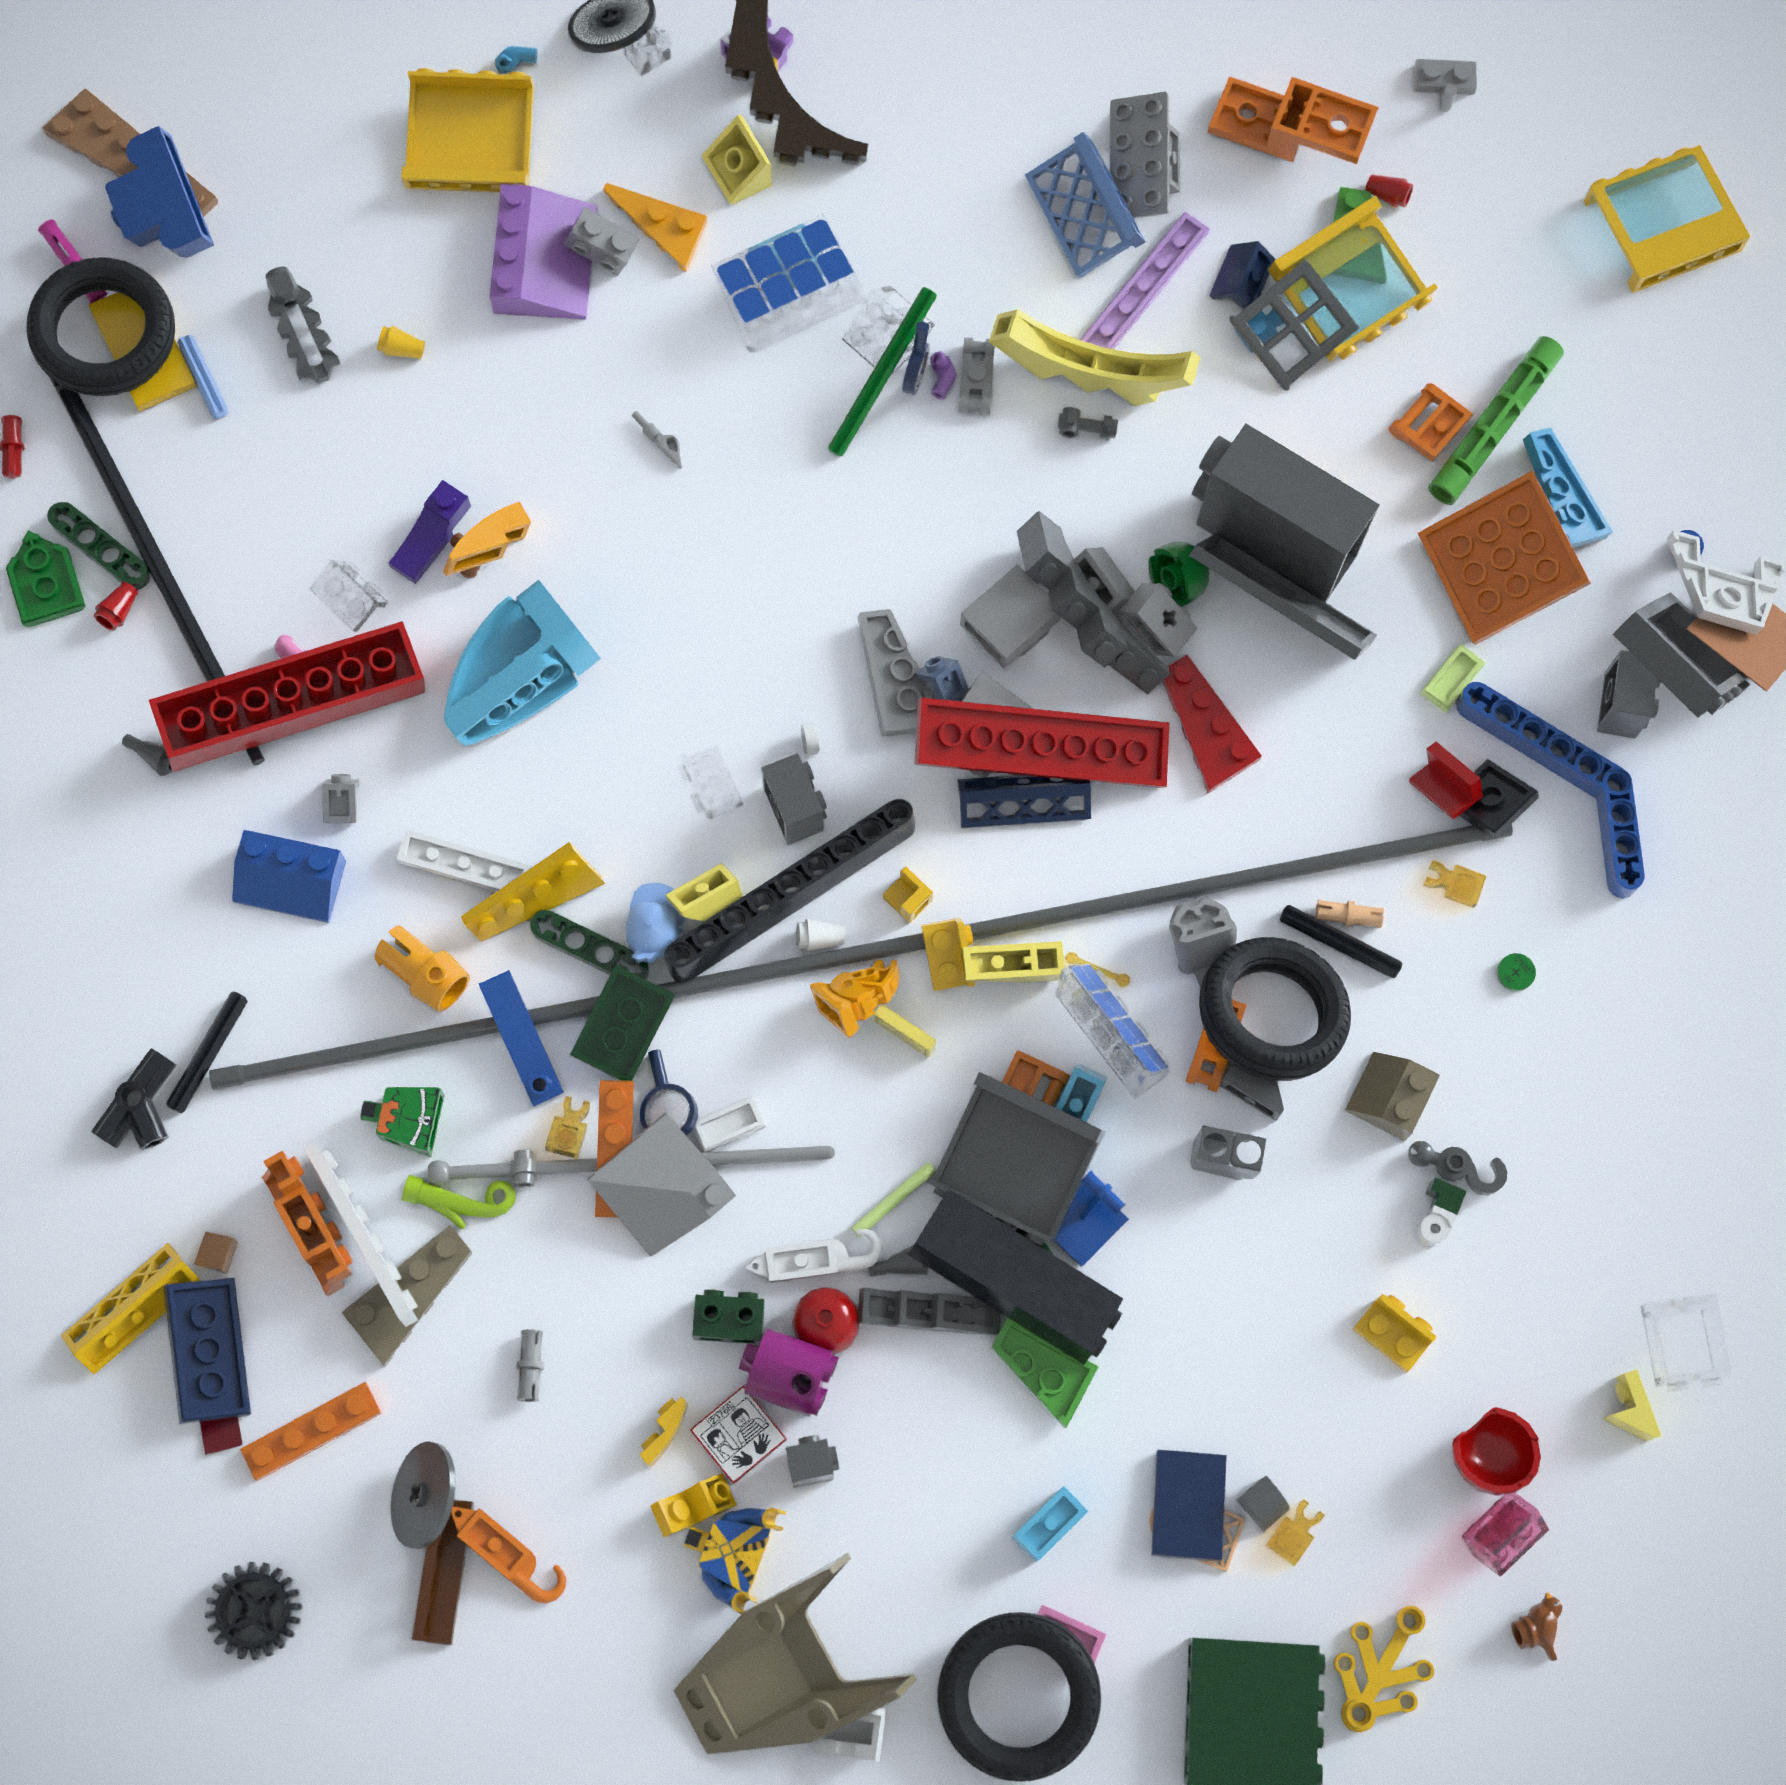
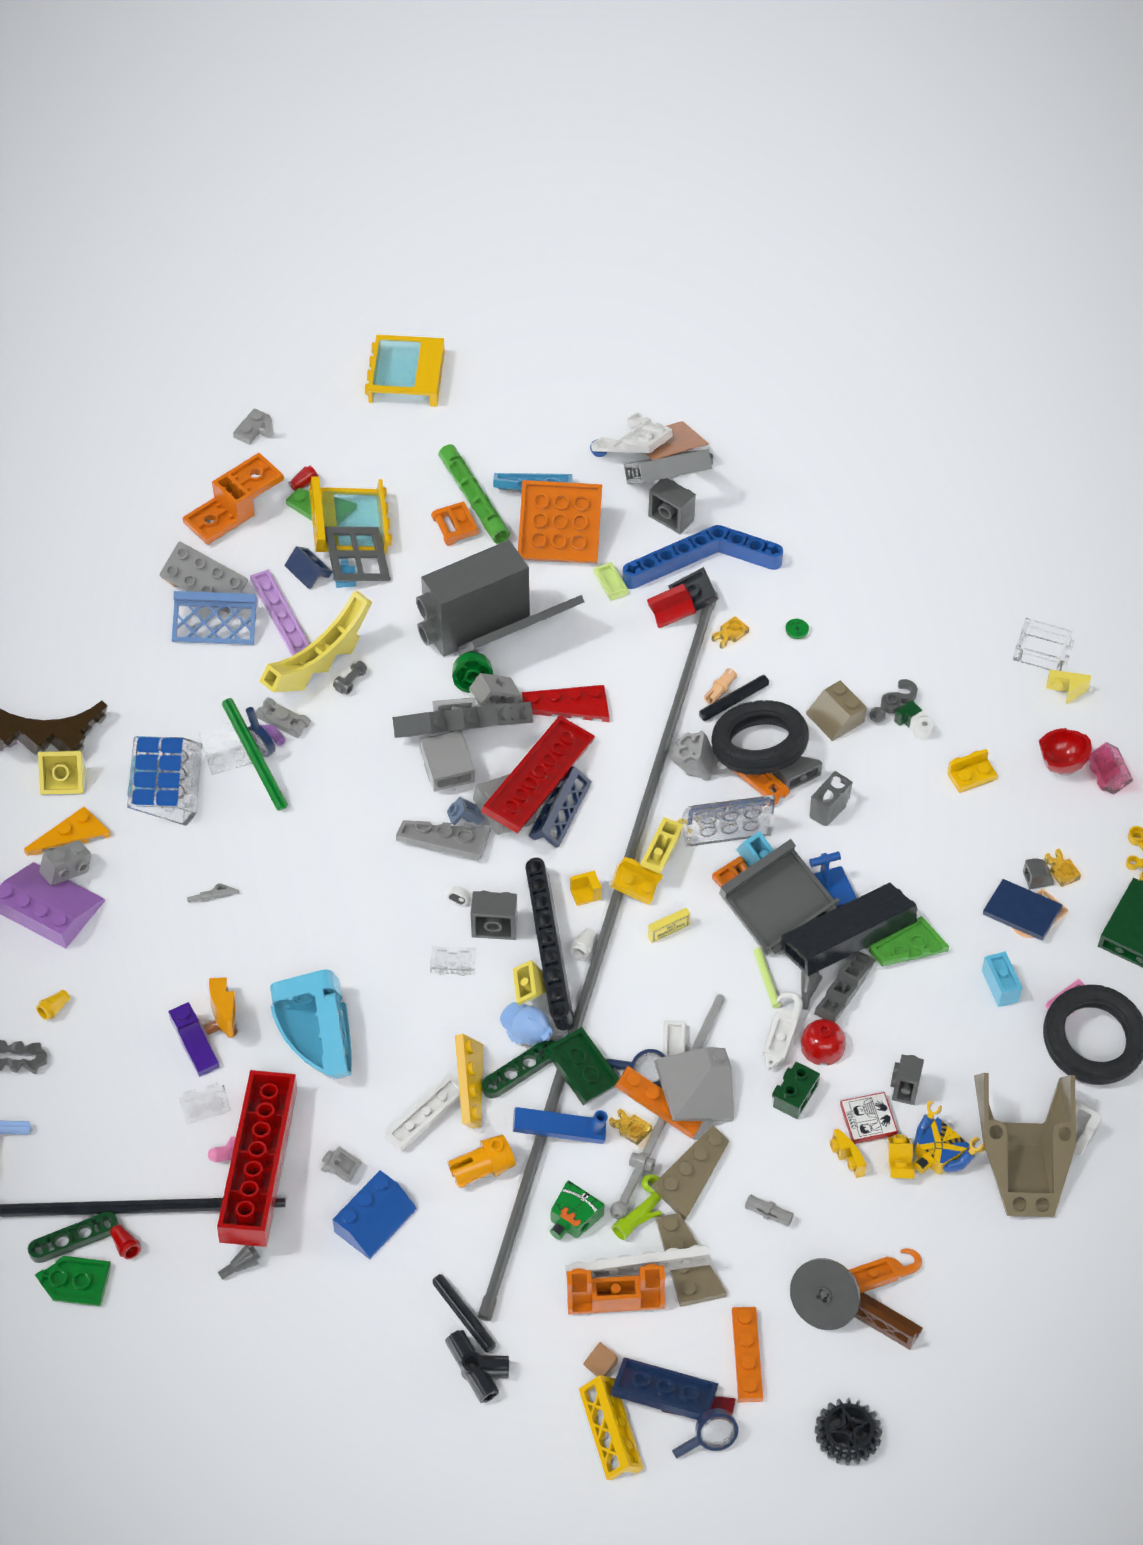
camera: 60 degrees left, 20 degrees down
magenta cylinder [738,1328,839,1417] -> none
light orange piece [809,960,900,1038] -> none
none -> dark tan wing [651,1125,730,1220]
none -> piece [672,1408,739,1459]

